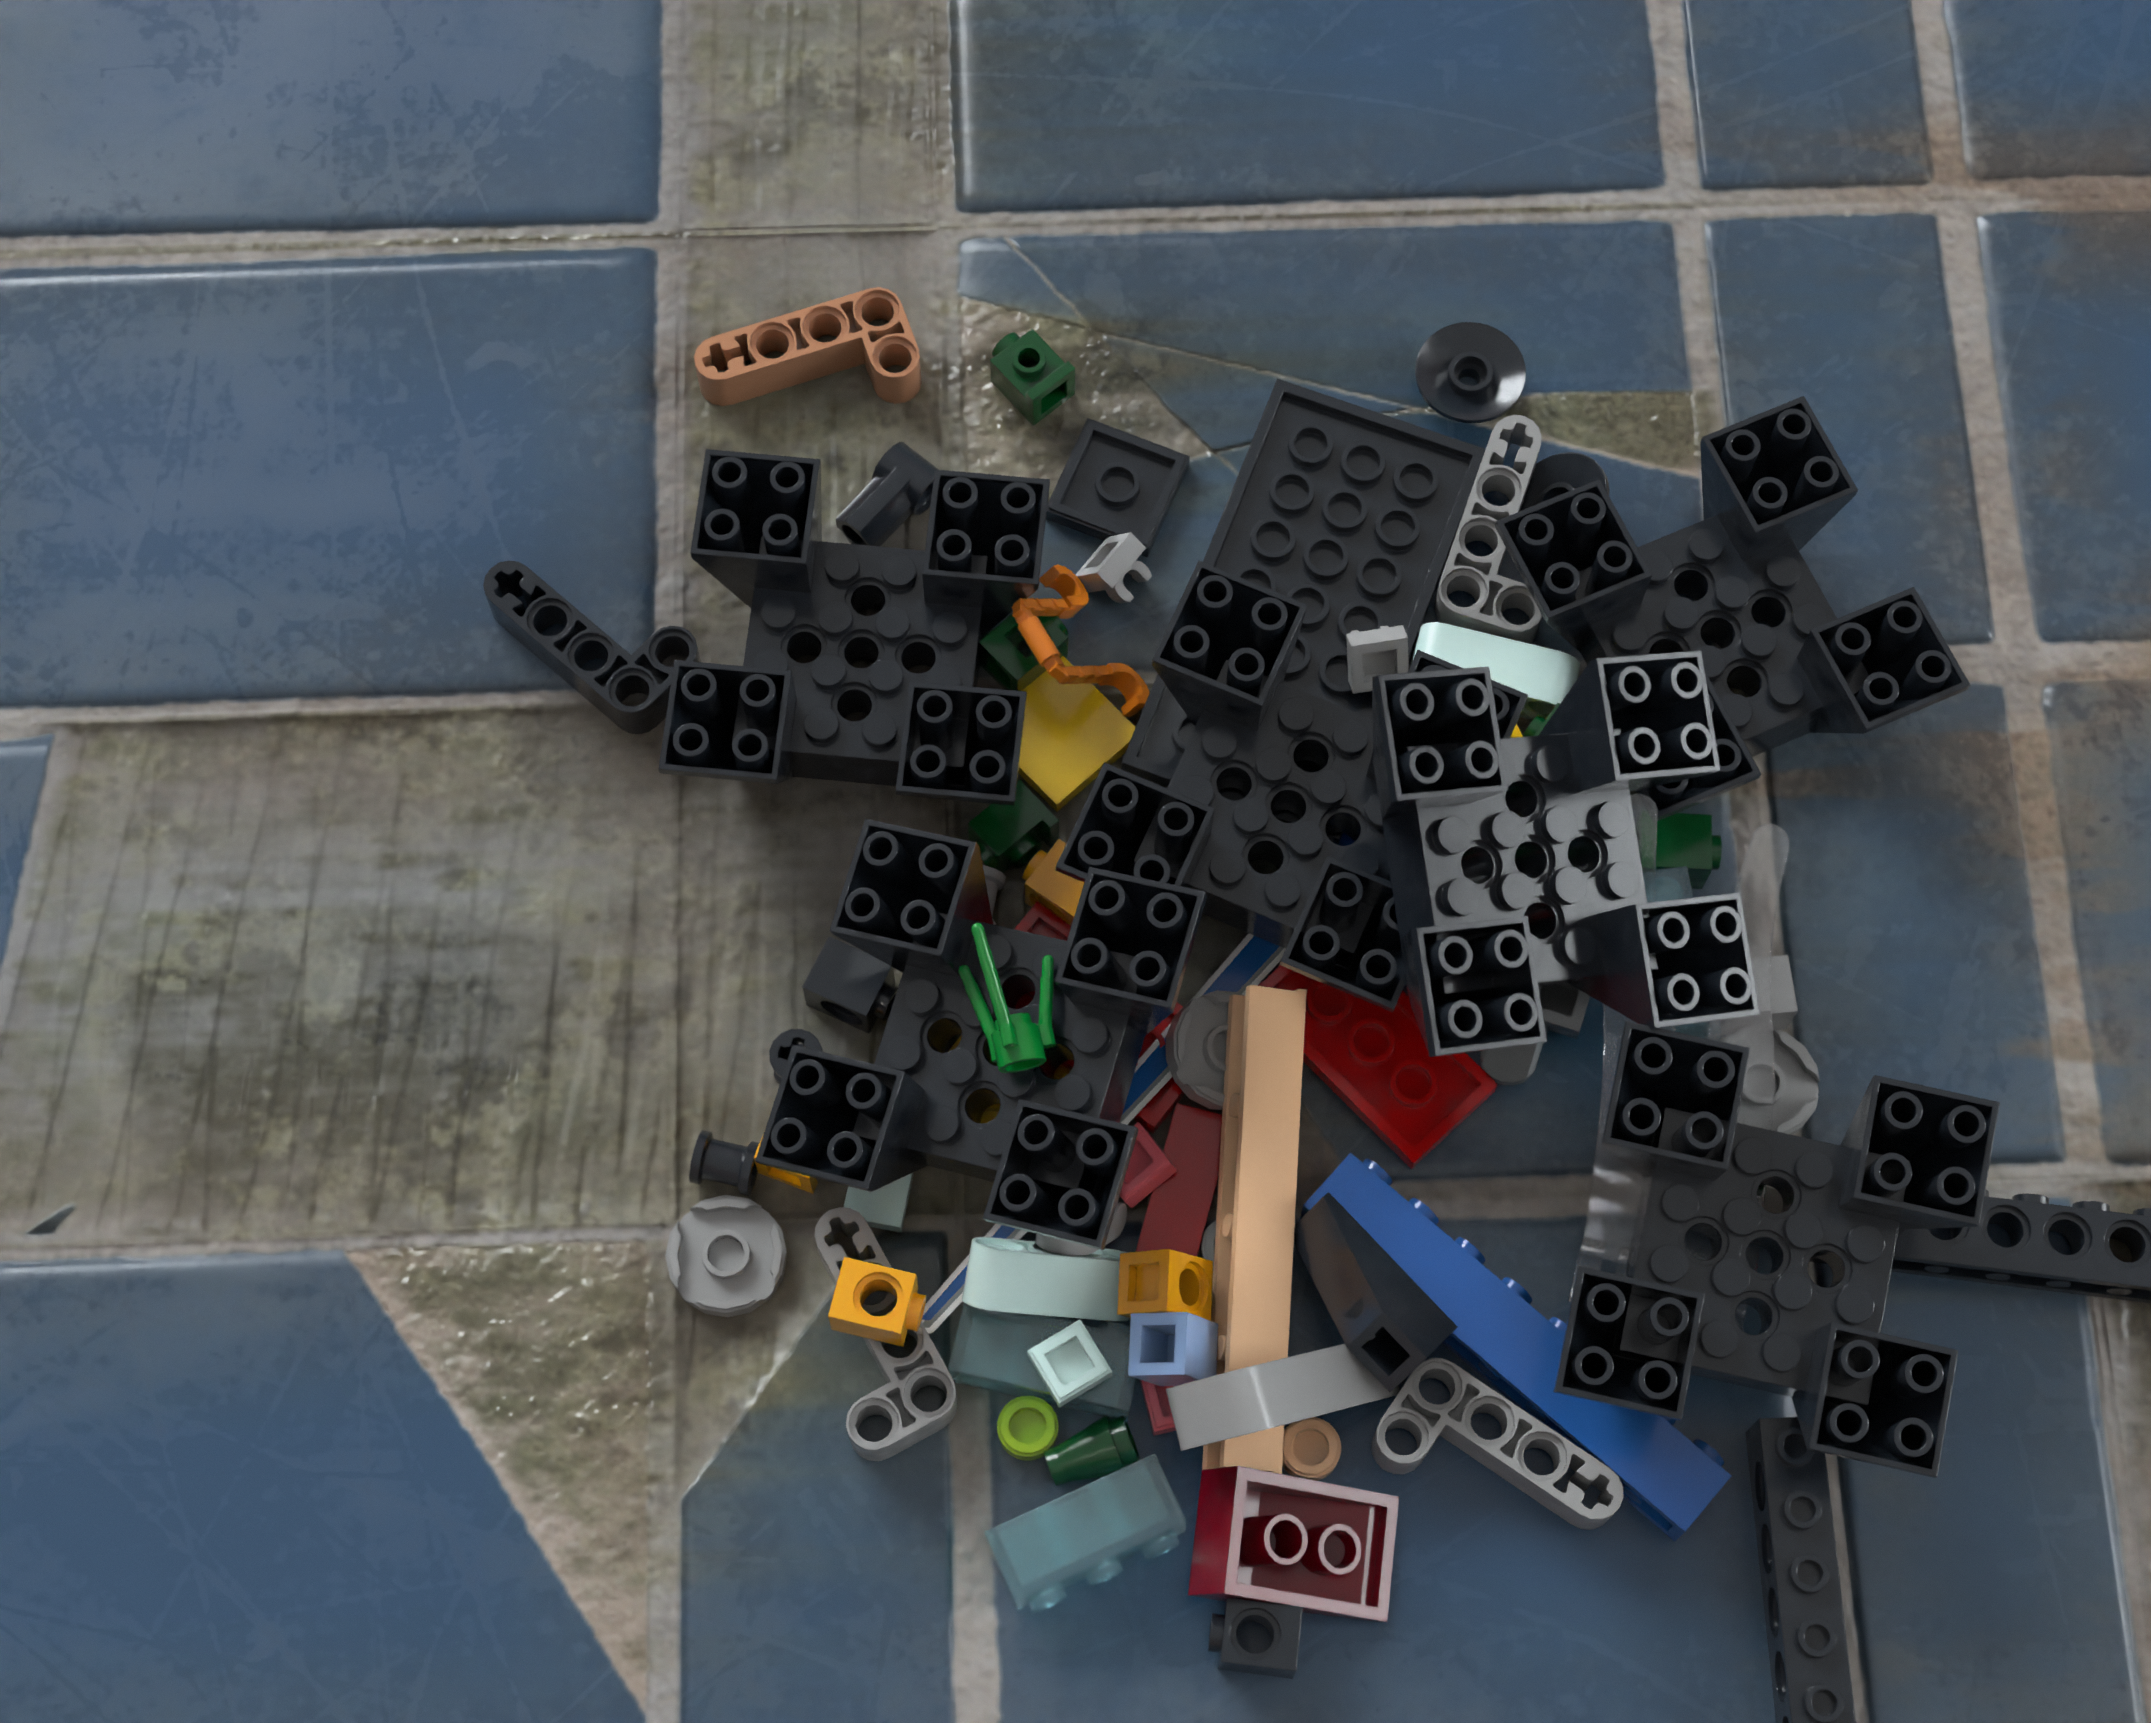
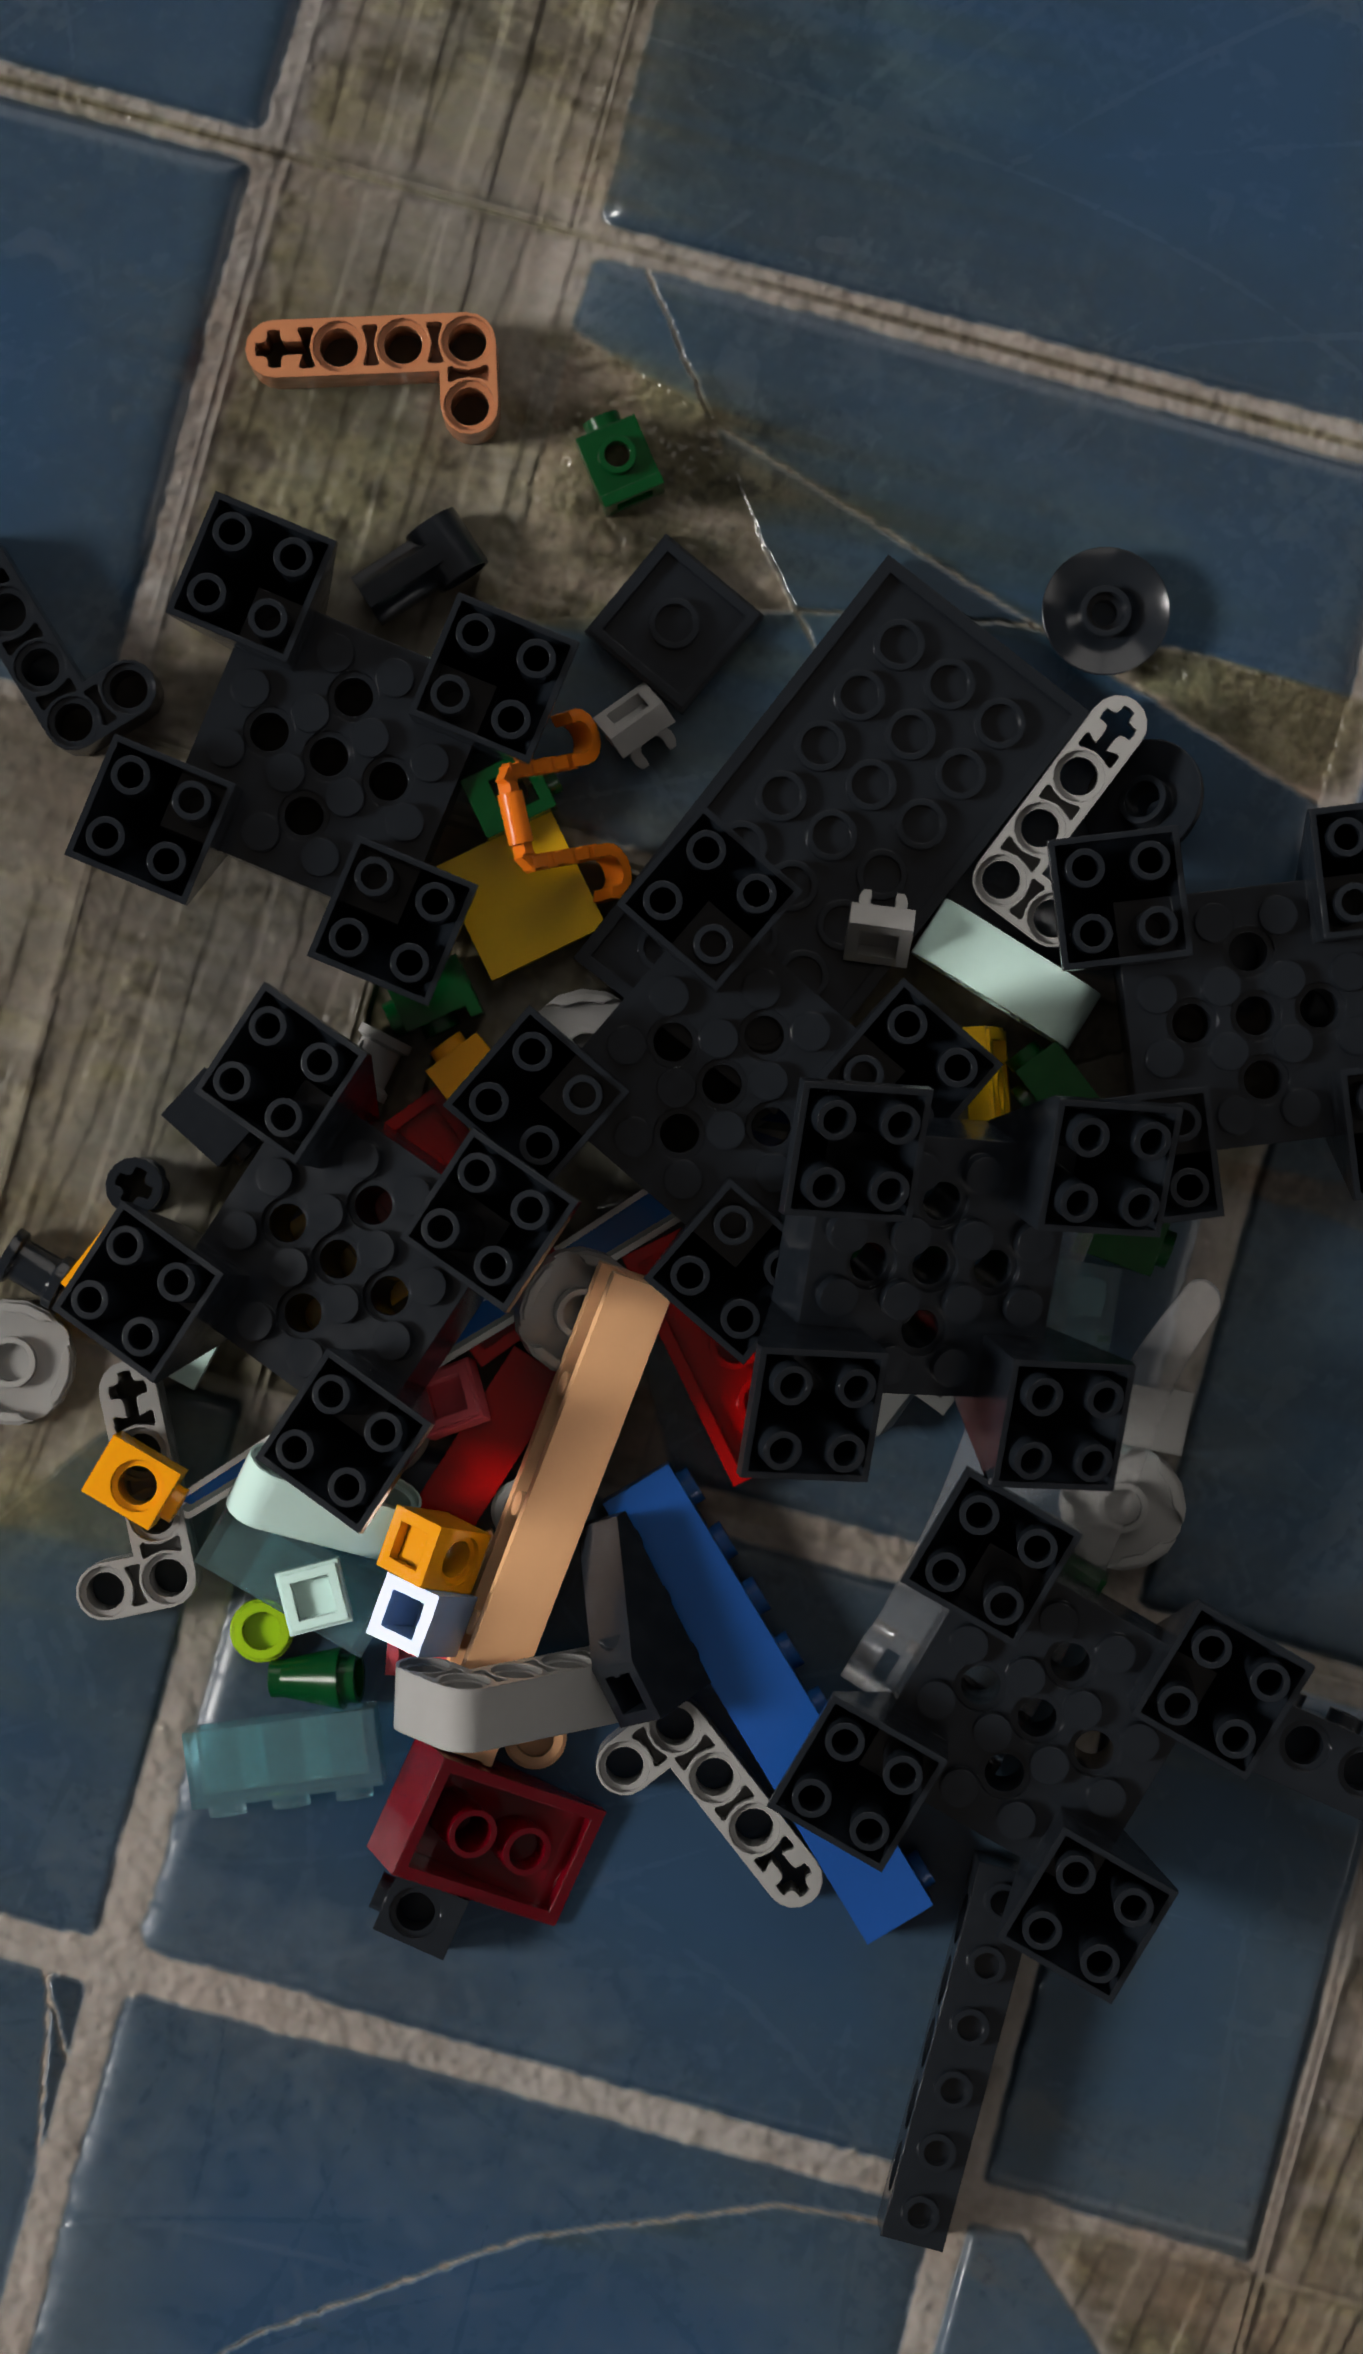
camera: 15 degrees right, 20 degrees up
green plant [958,923,1056,1073] -> none

